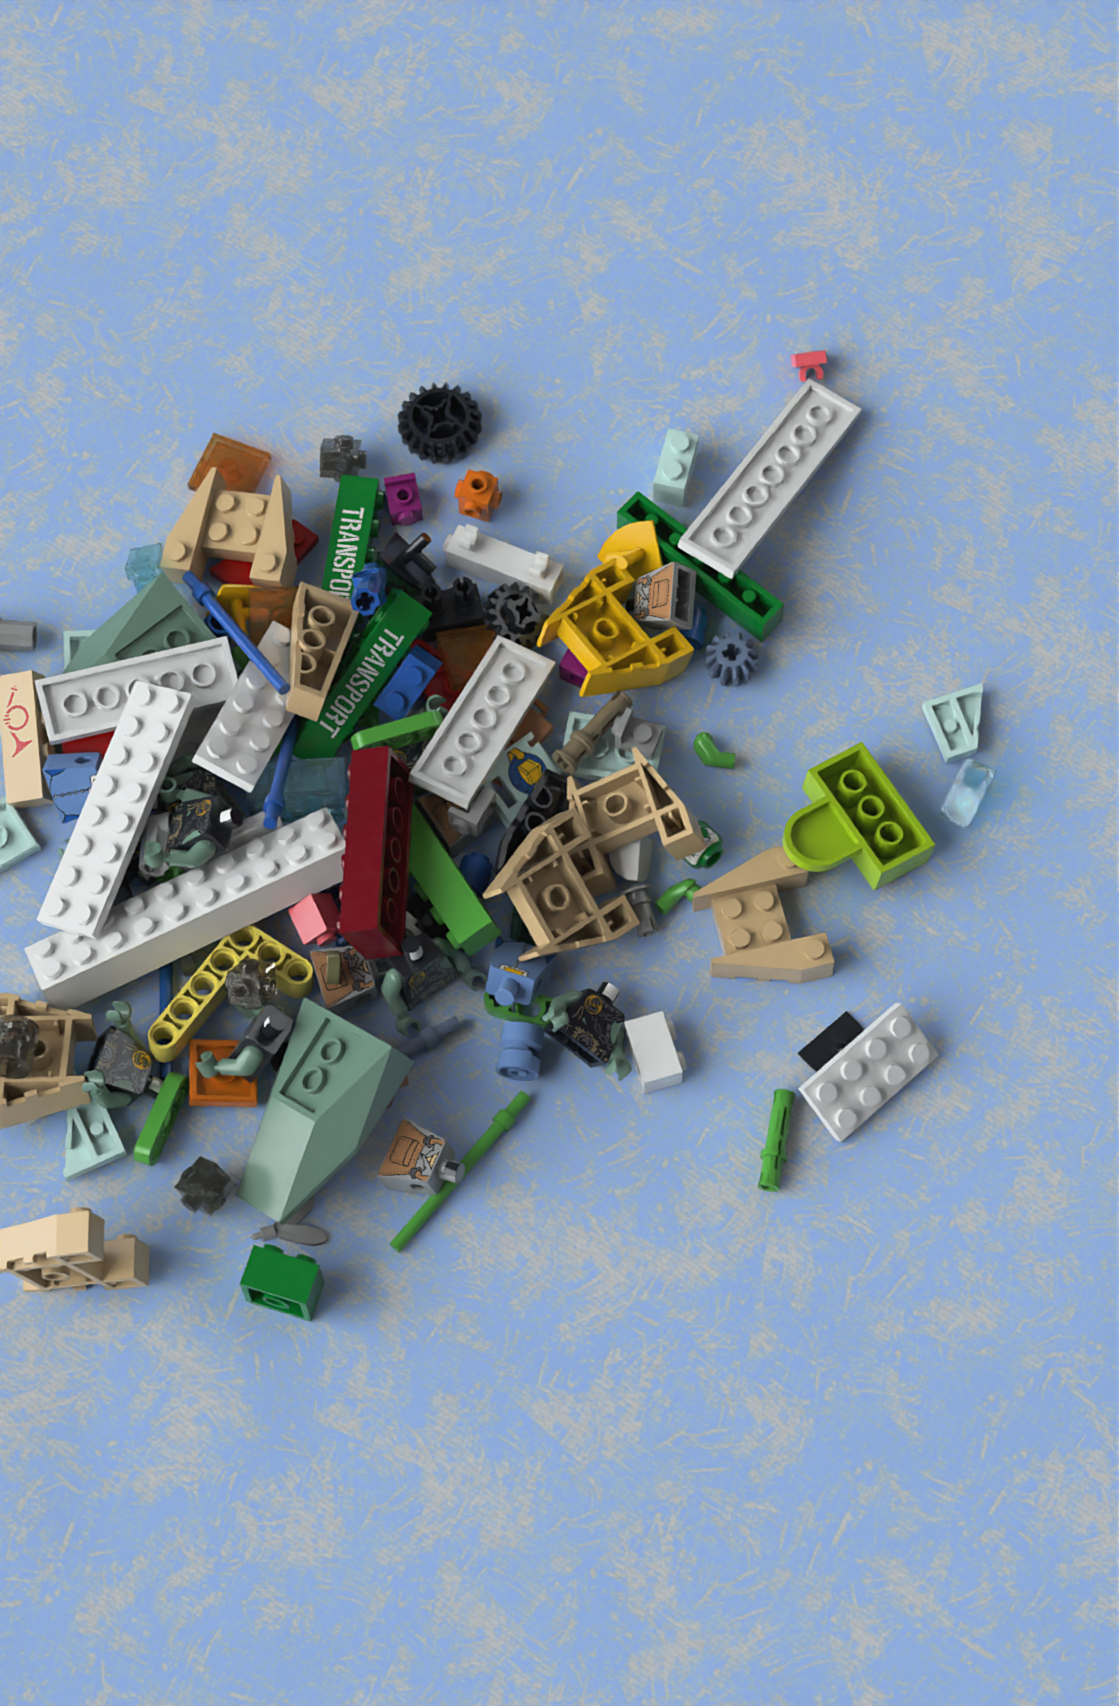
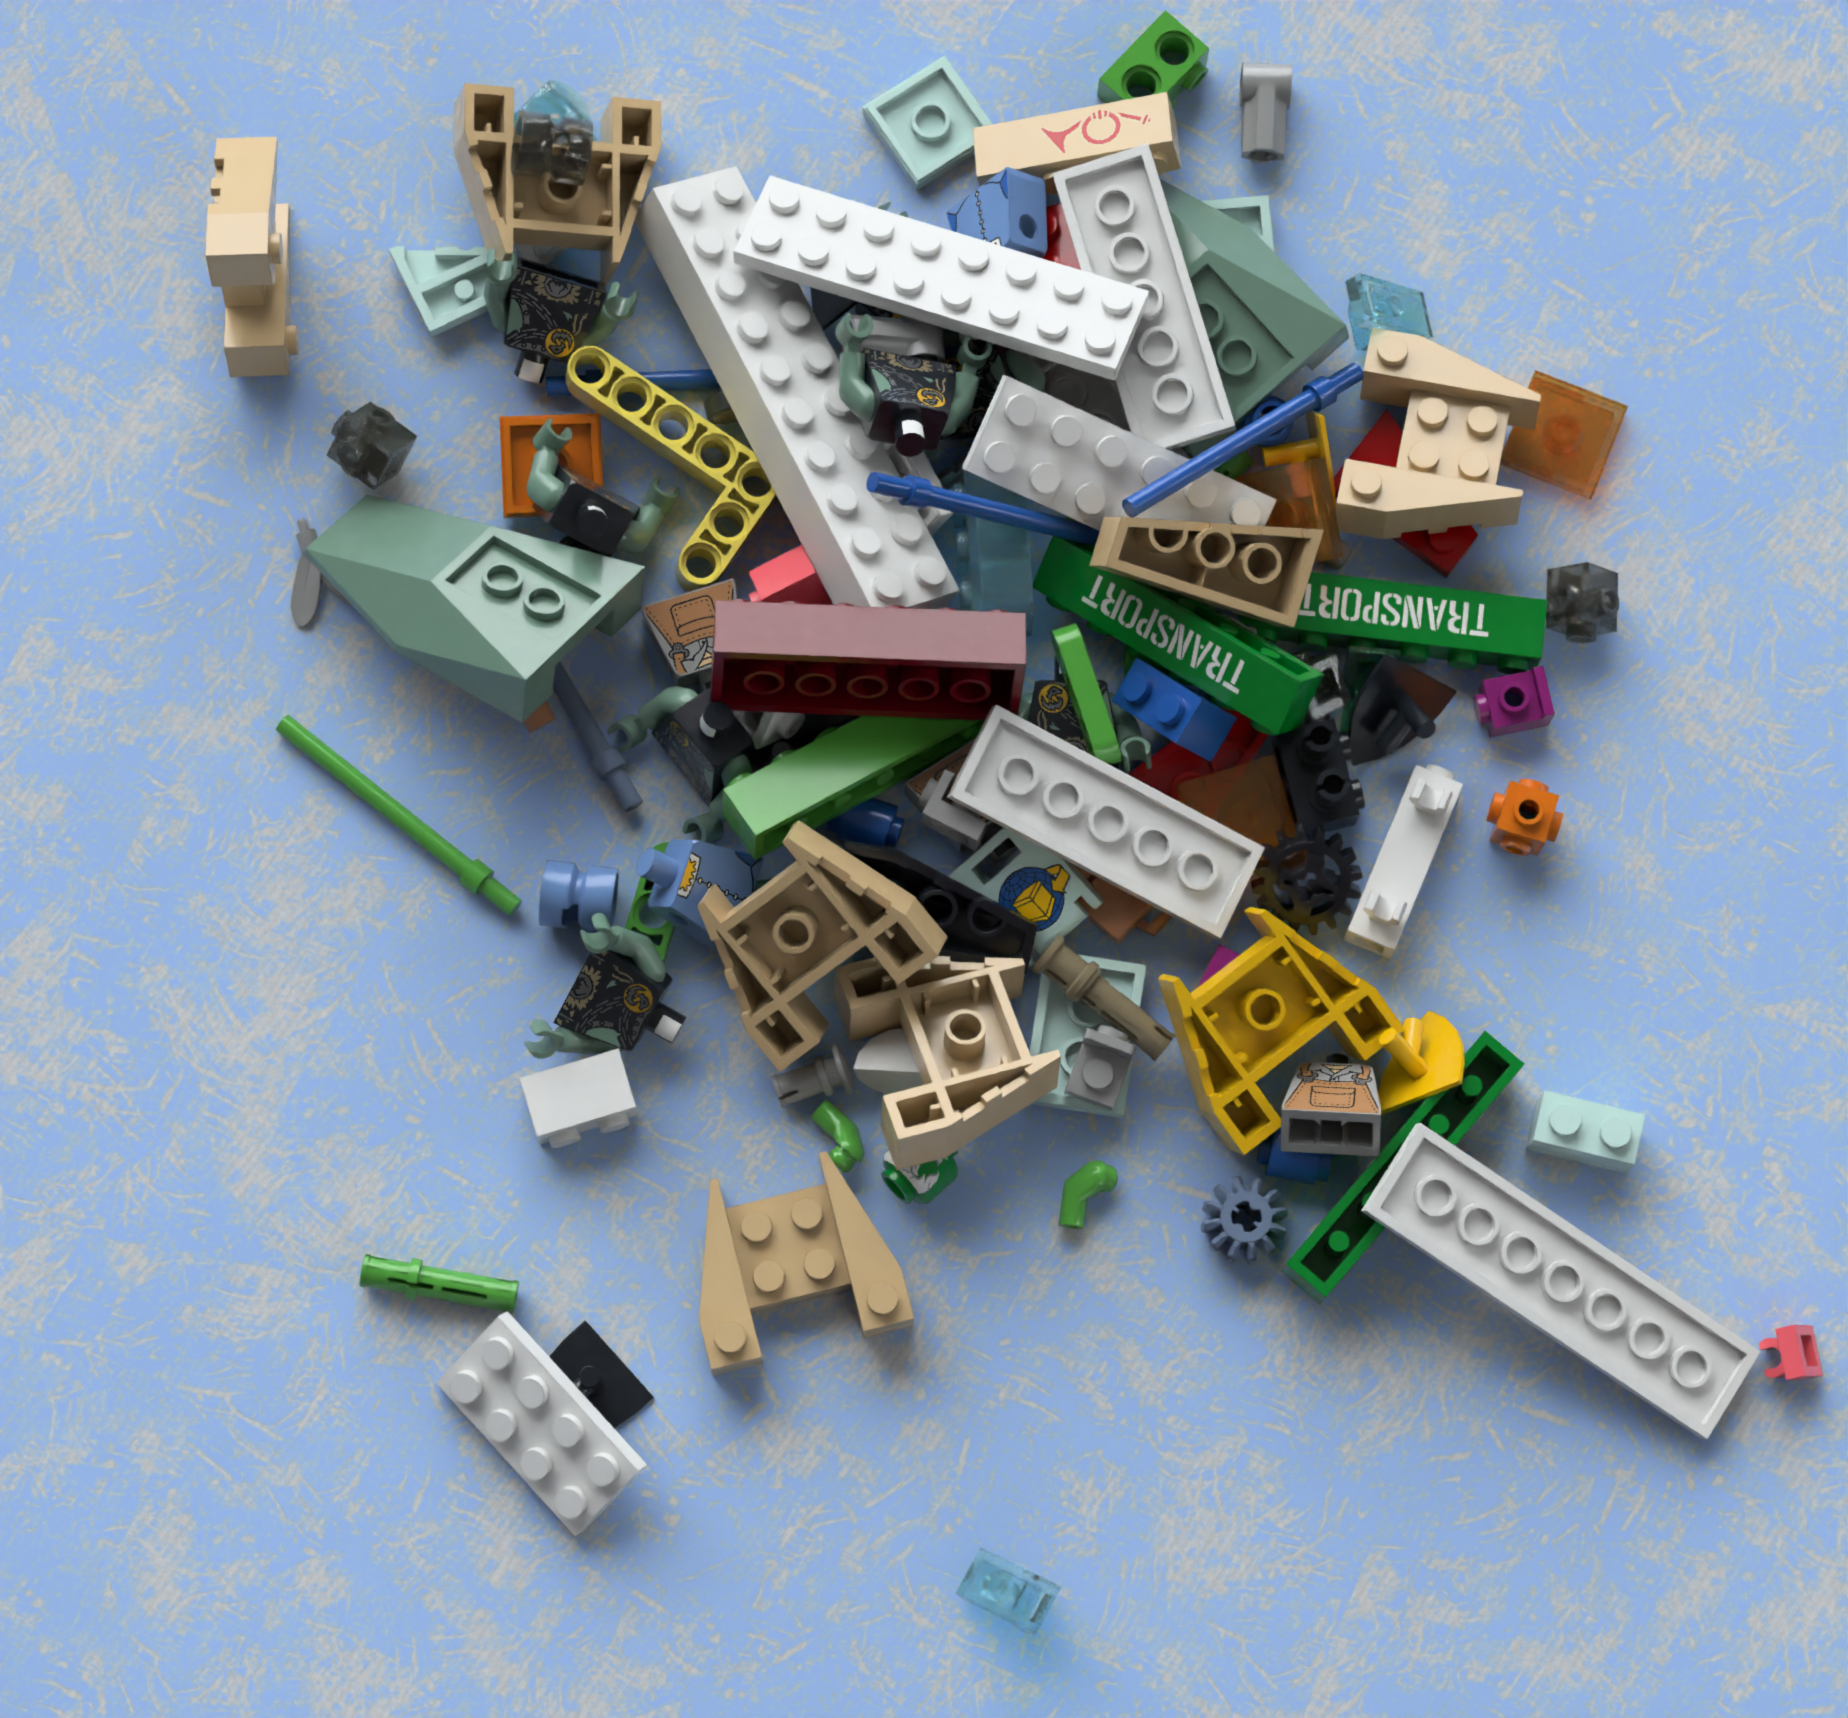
camera: 85 degrees right, 10 degrees up
bright green beam [134,1072,189,1166] -> none
clear smoke brick [225,959,277,1010] -> none
green brick [240,1244,325,1322] -> none
olive tile [326,950,341,984] -> none
blue piece [350,562,388,616] -> none
torso [376,1118,465,1195] -> none
black gear [398,382,482,464] -> none
lime brick [782,742,936,891] -> none
light aqua wing [922,683,983,763] -> none

